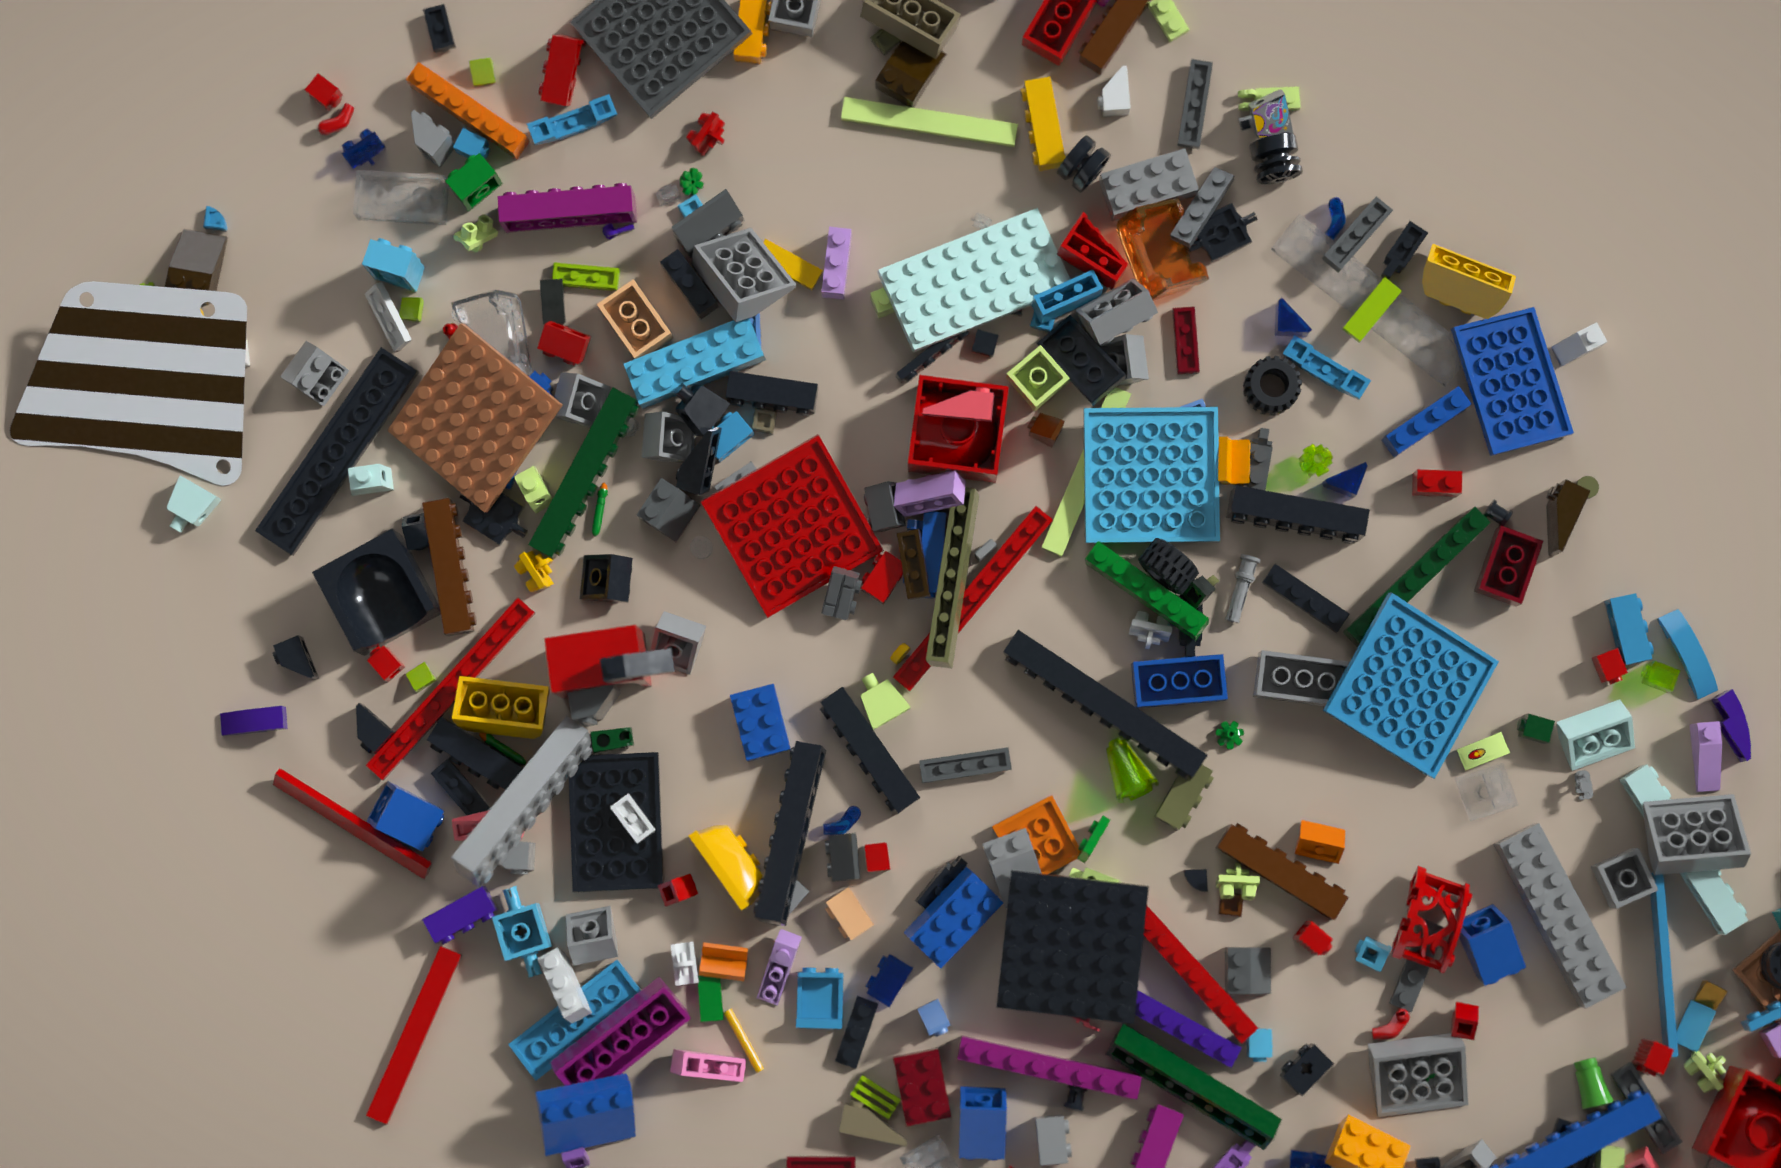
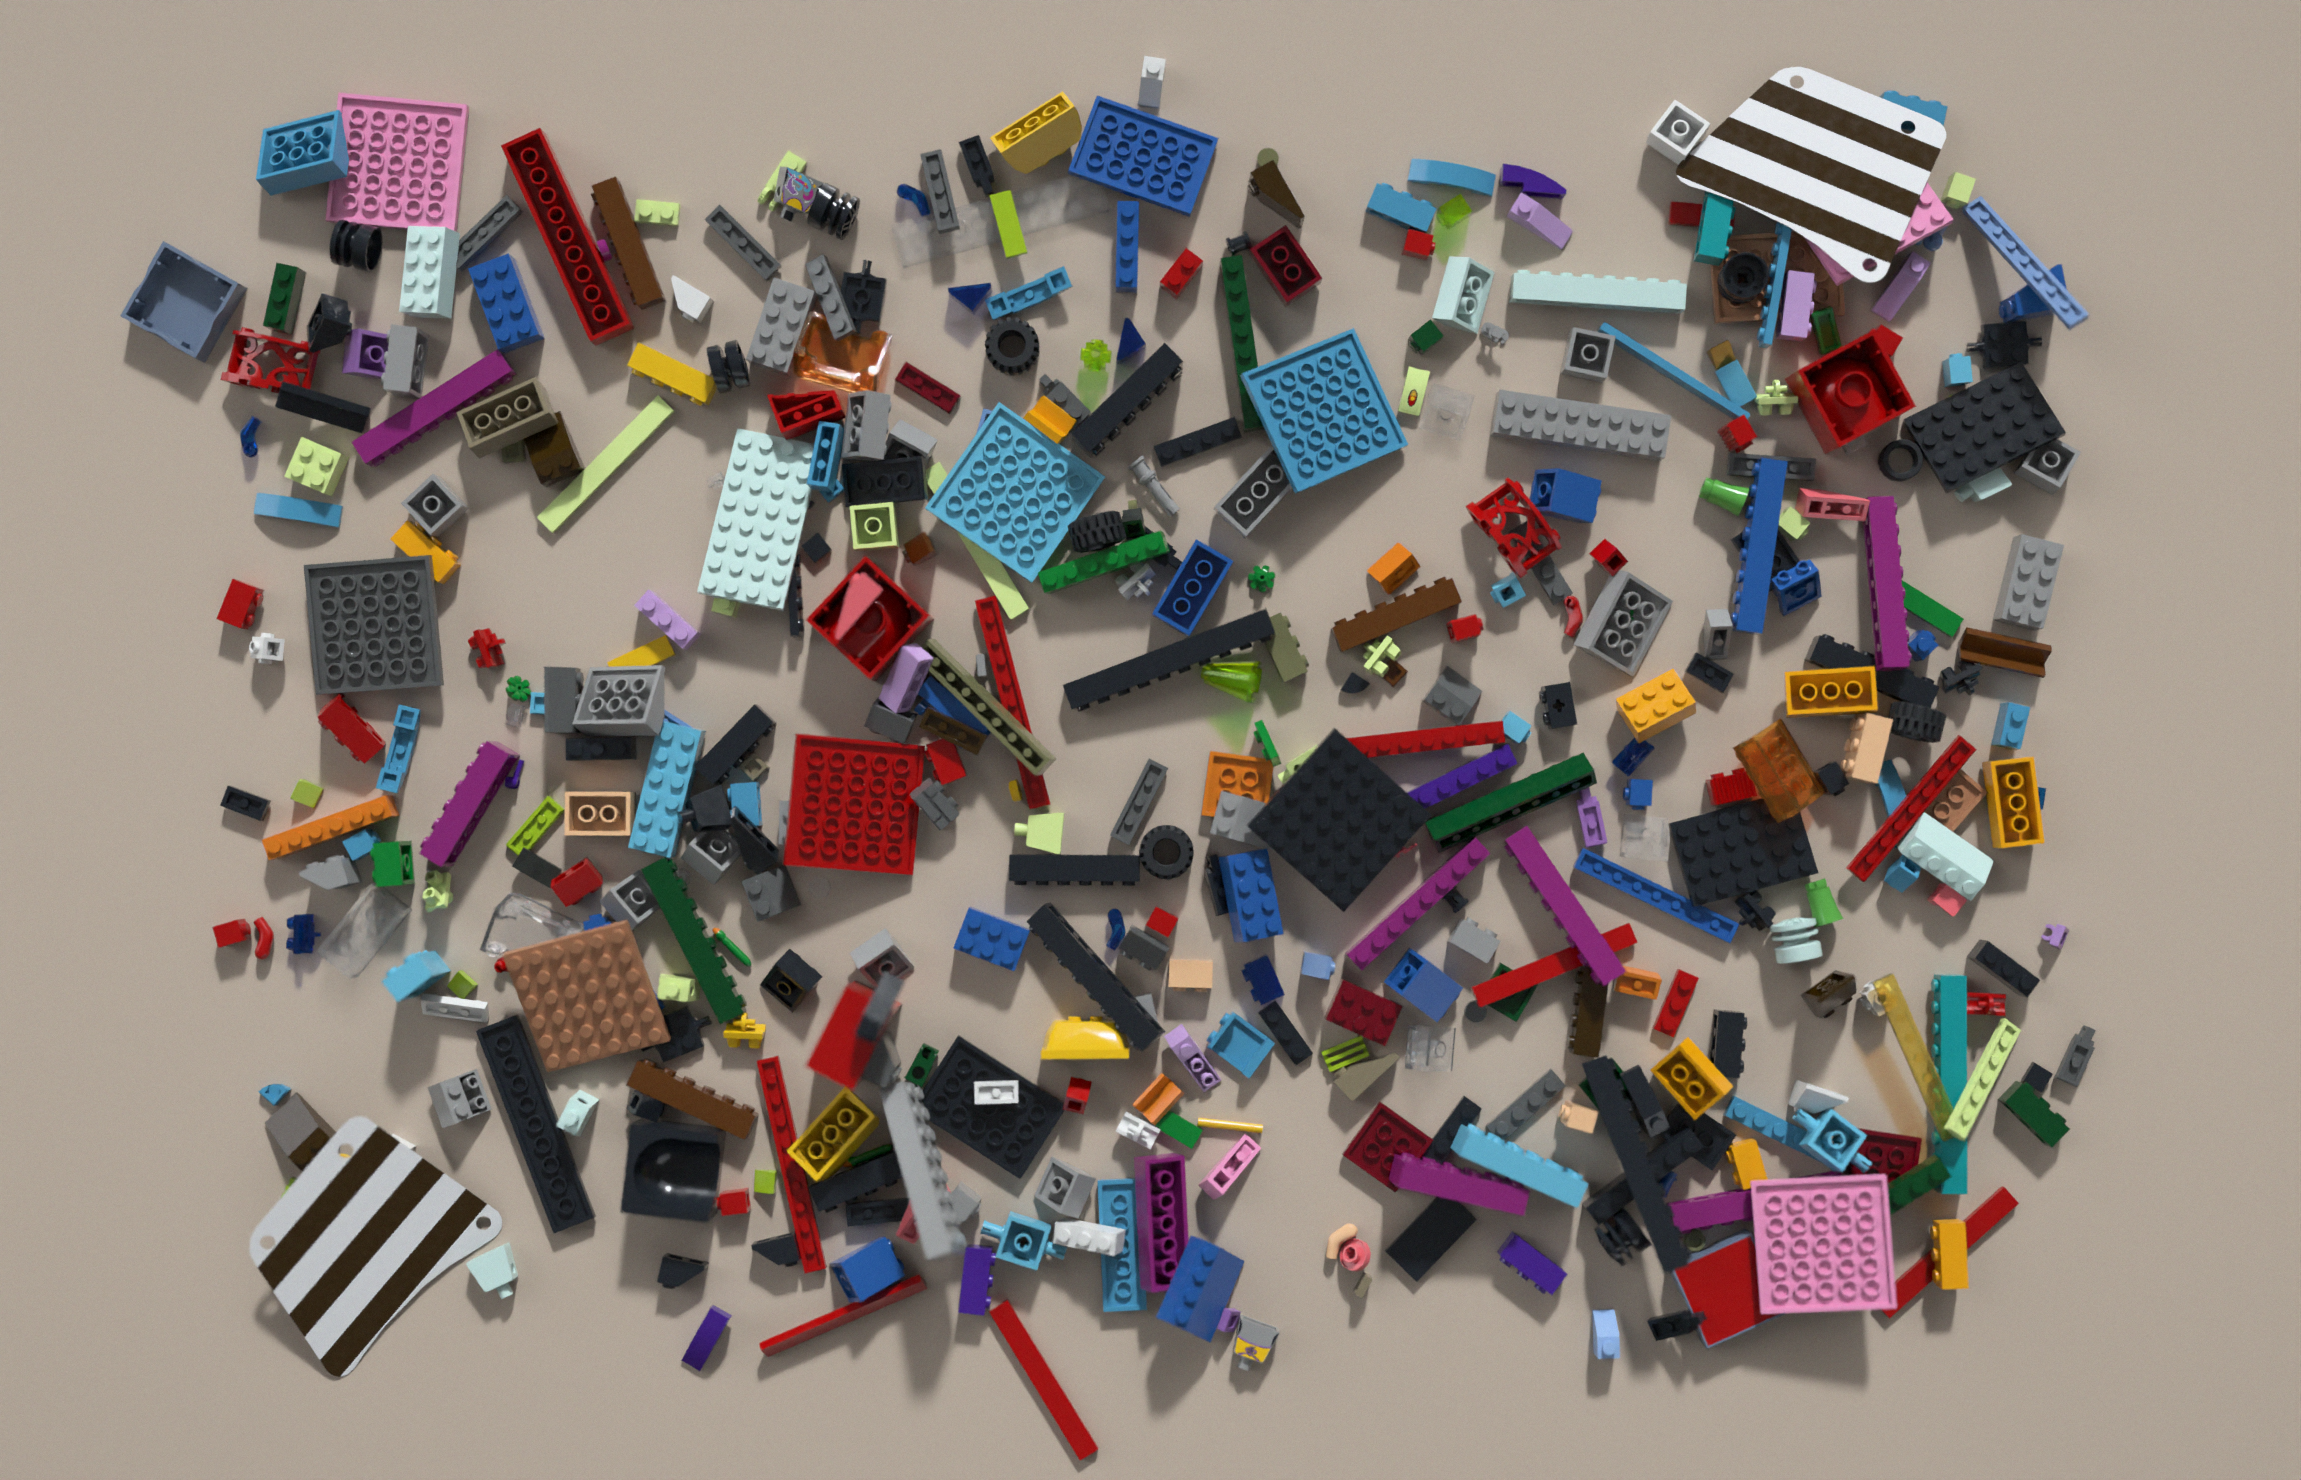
camera: 60 degrees left, 5 degrees up
light grey slope [1643,794,1751,875] -> none
none -> black tyre [1139,825,1194,880]

